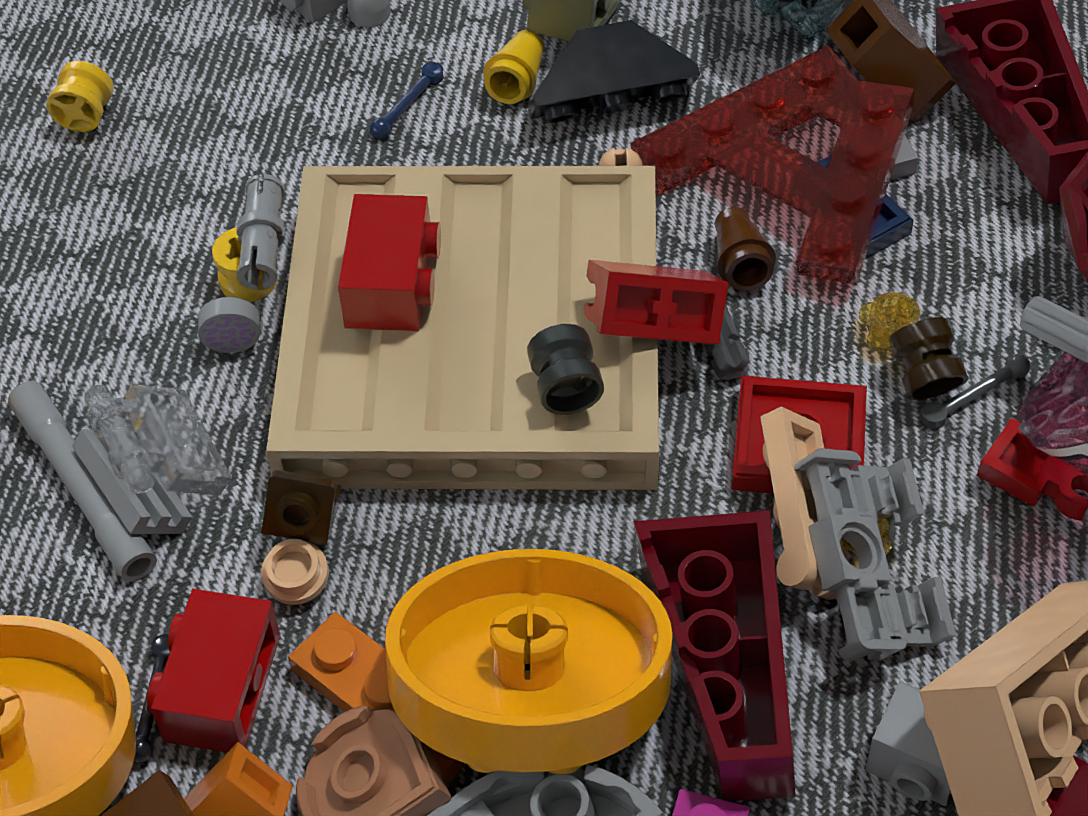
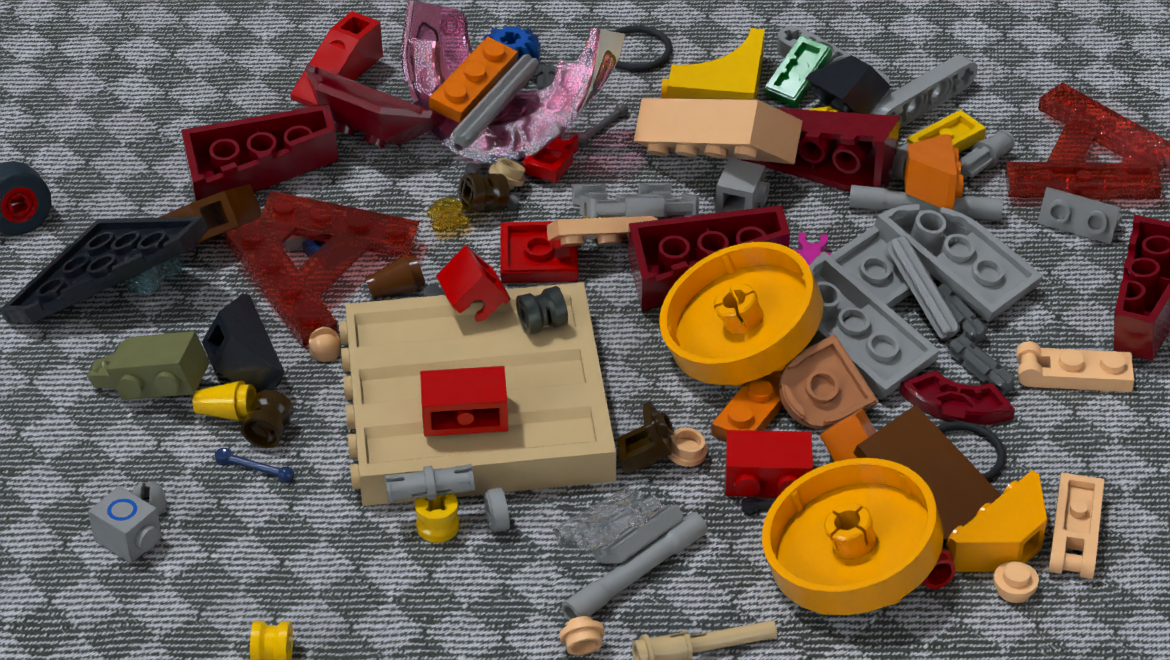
camera: 100 degrees left, 10 degrees down
none -> dark brown wheel [241,390,294,449]
none -> tan plate [489,158,526,190]

